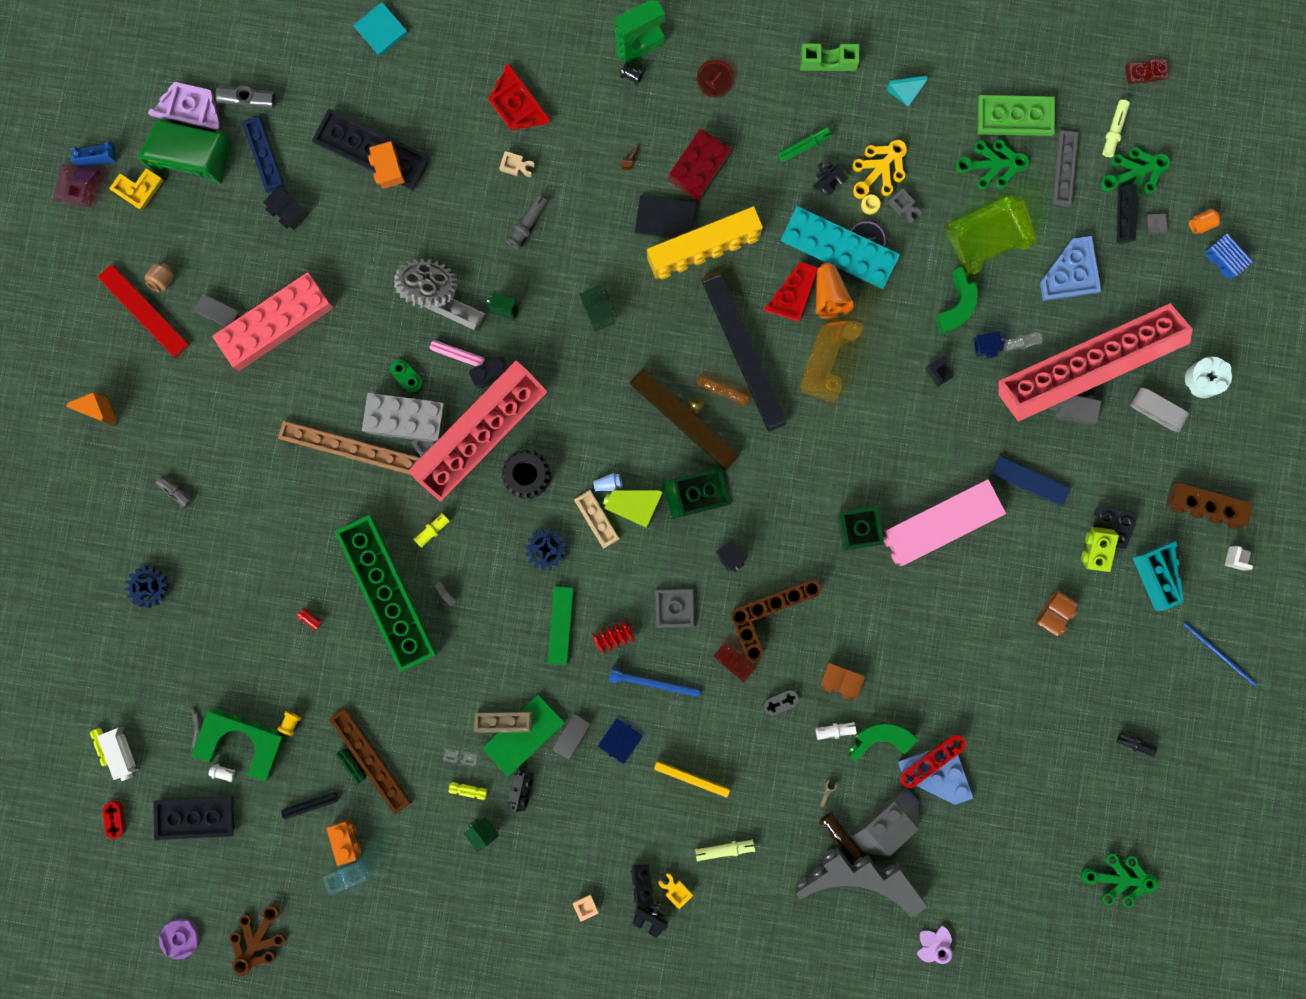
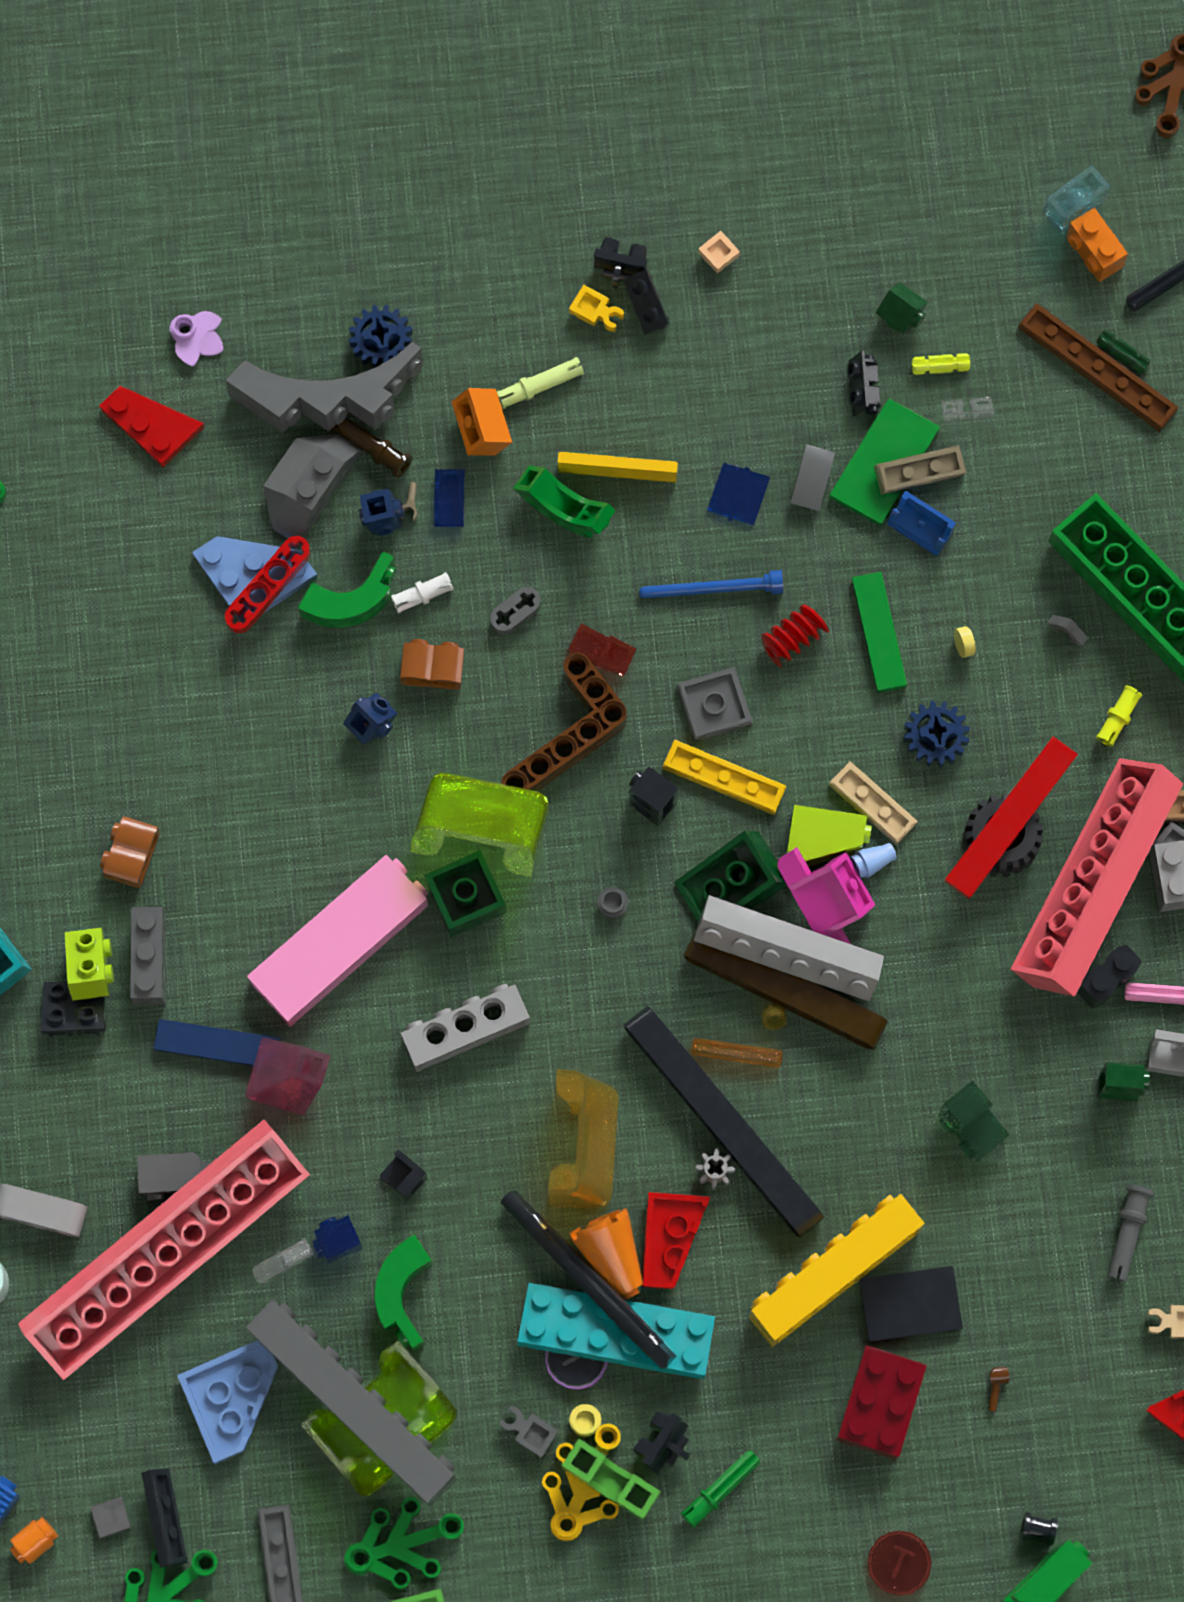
camera: 160 degrees right, 10 degrees down
none -> red wing [99,386,205,468]
none -> dark grey brick [130,907,166,1006]
none -> clear pink slope [244,1038,331,1115]
none -> dark grey brick [245,1300,457,1507]
none -> dark blue brick [343,693,398,744]
none -> dark blue gear [349,305,413,369]
none -> dark blue brick [359,489,404,536]
none -> light grey brick [401,984,530,1072]
none -> clear neon green windscreen [410,773,549,877]
none -> clear blue tile [434,469,465,527]
none -> orange brick [451,388,512,456]
none -> black piece [500,1191,677,1369]
none -> green arch [512,465,616,538]
none -> bright green arch [562,1439,661,1521]
none -> dark grey plate [597,887,628,918]
none -> yellow tile [662,739,786,815]
none -> light grey brick [694,895,884,1001]
none -> light grey gear [696,1149,735,1190]
none -> dark pink plate [778,847,875,944]
none -> blue hinge [887,491,956,556]
none -> red tile [944,736,1078,899]
none -> light yellow tile [954,626,976,658]

